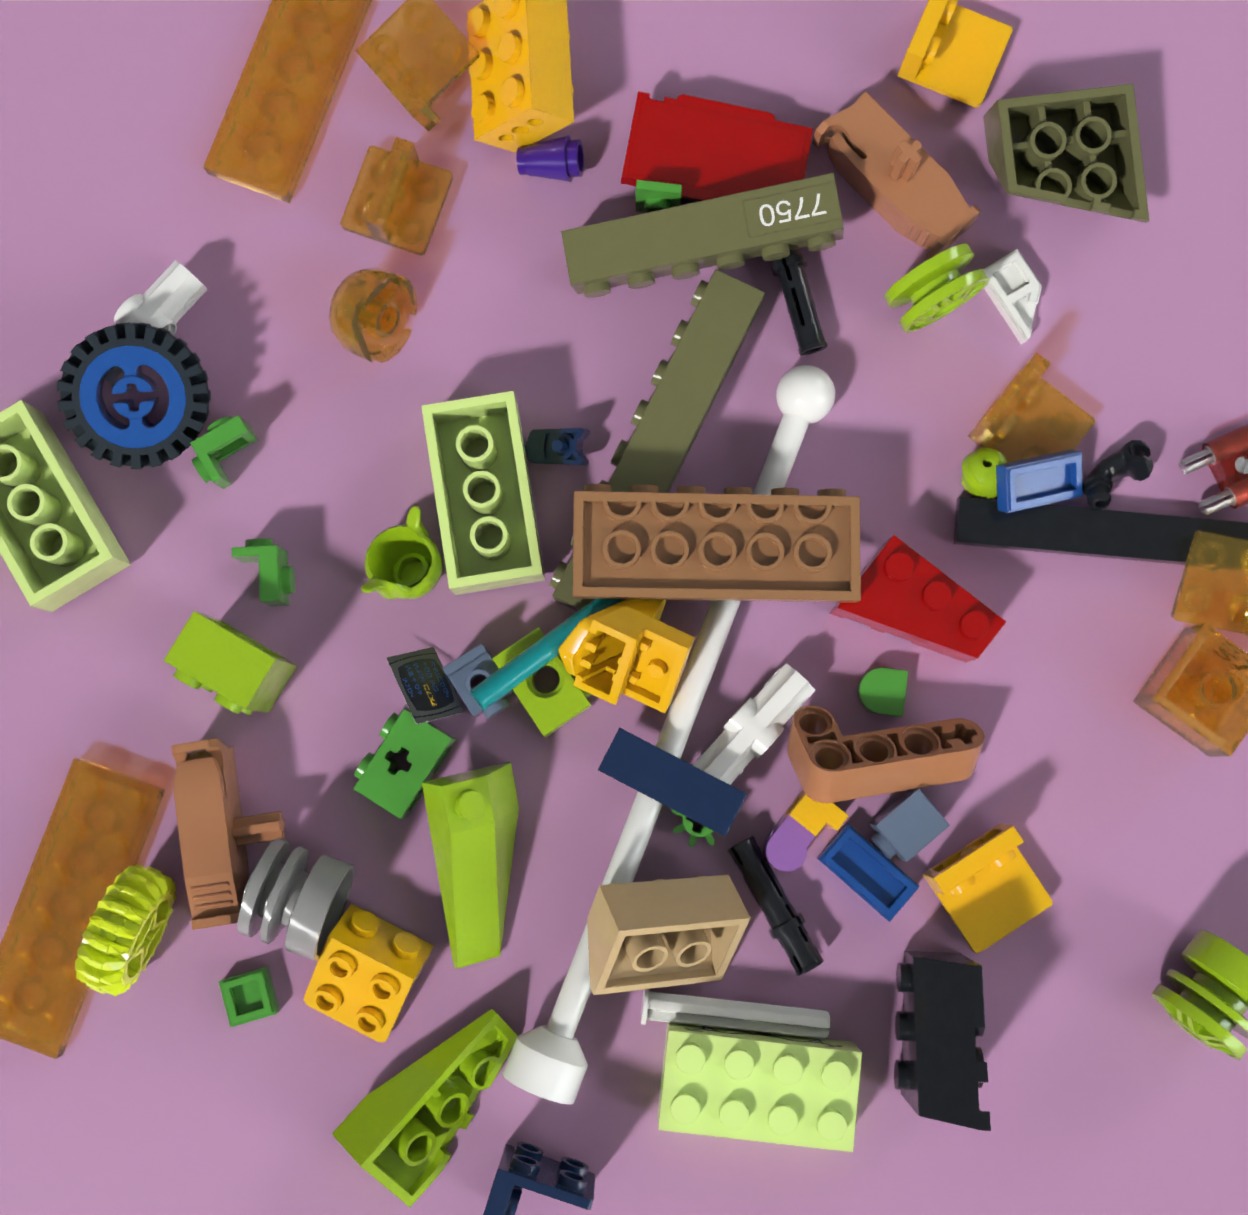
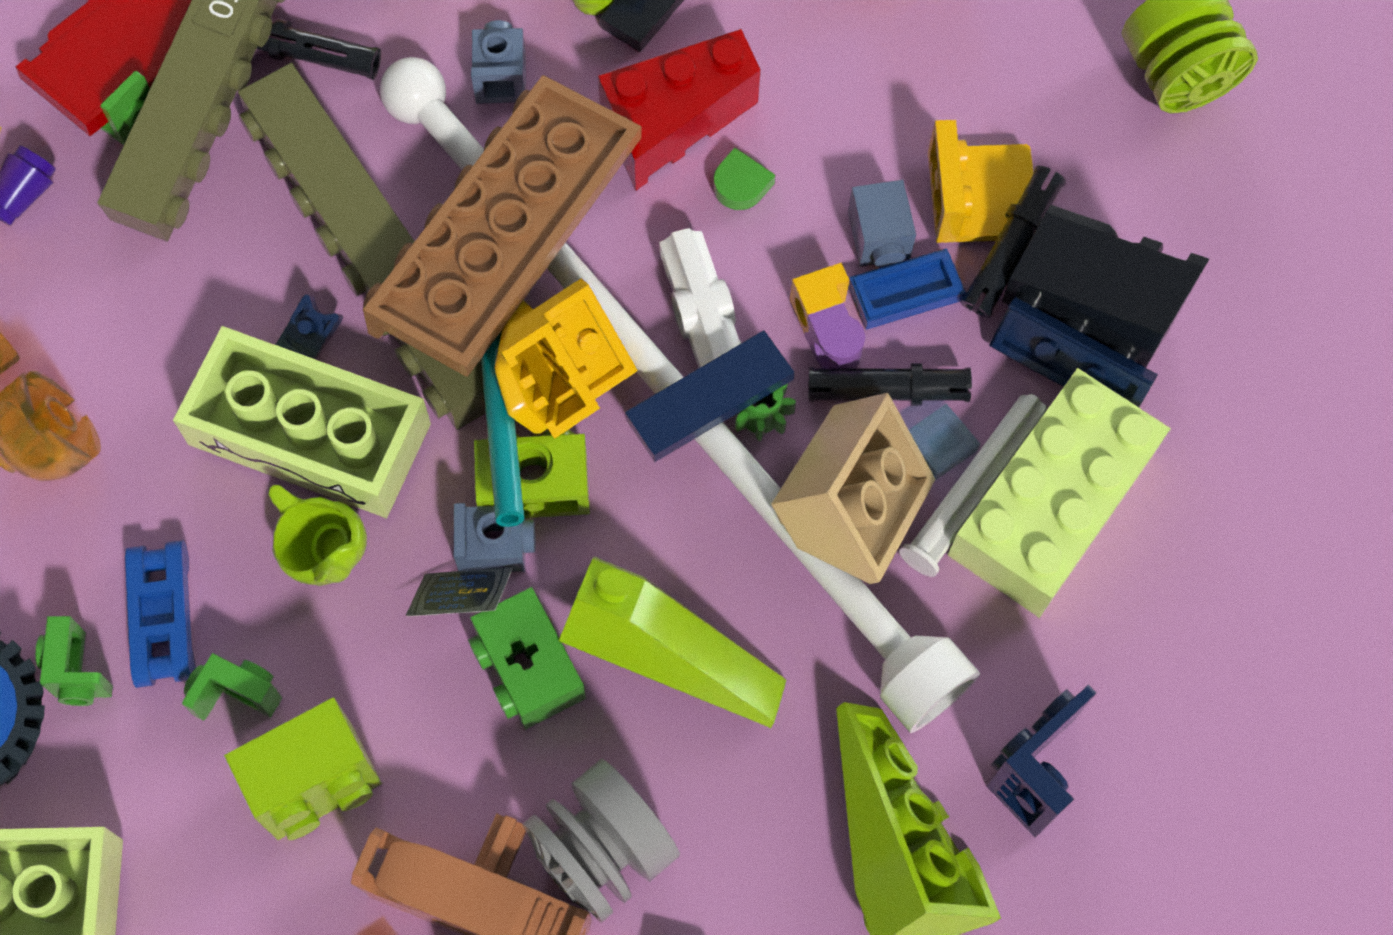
camera: 65 degrees left, 15 degrees down
yellow bracket [304,903,434,1042] -> none
nougat beam [787,705,985,803] -> none
none -> blue plate [125,540,196,688]
none -> sand blue brick [471,20,526,104]
none -> clear light blue tile [909,404,980,480]
none -> black pin [960,165,1066,318]
none -> dark blue tile [989,297,1158,407]

